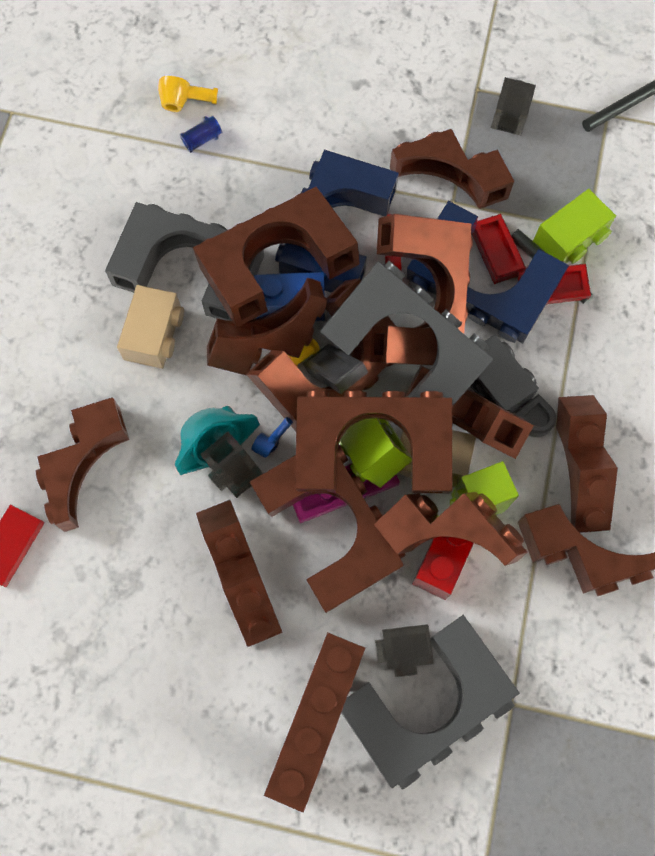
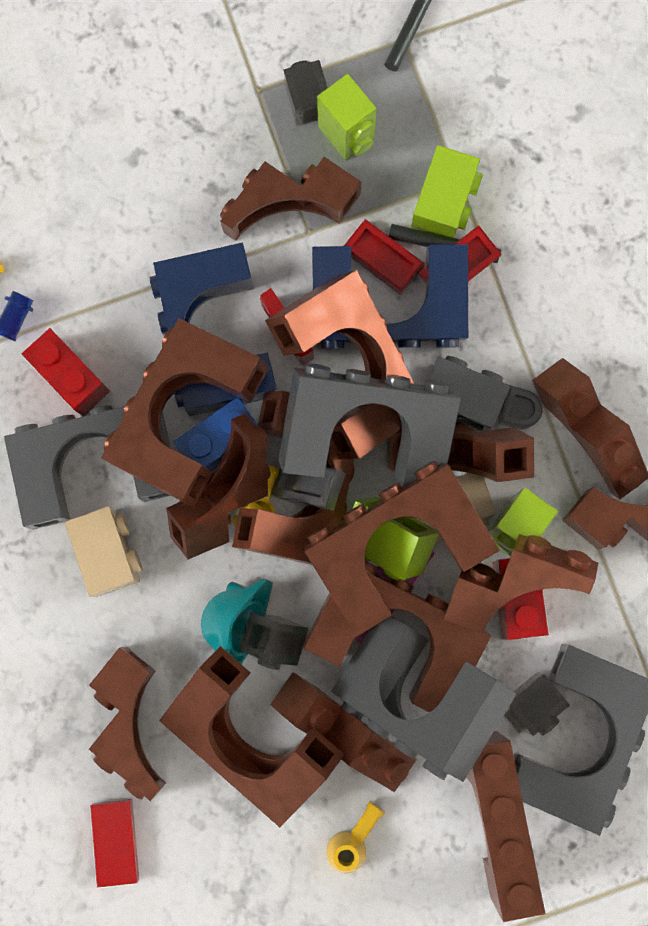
camera: 25 degrees left, 10 degrees up
blue hand [251,417,293,458] -> none
none -> red brick [21,328,111,417]
none -> copper arch [159,646,345,828]
none -> lime brick [317,73,377,161]
none -> yellow bar [326,801,386,874]
none -> dark grey arch [331,616,517,782]

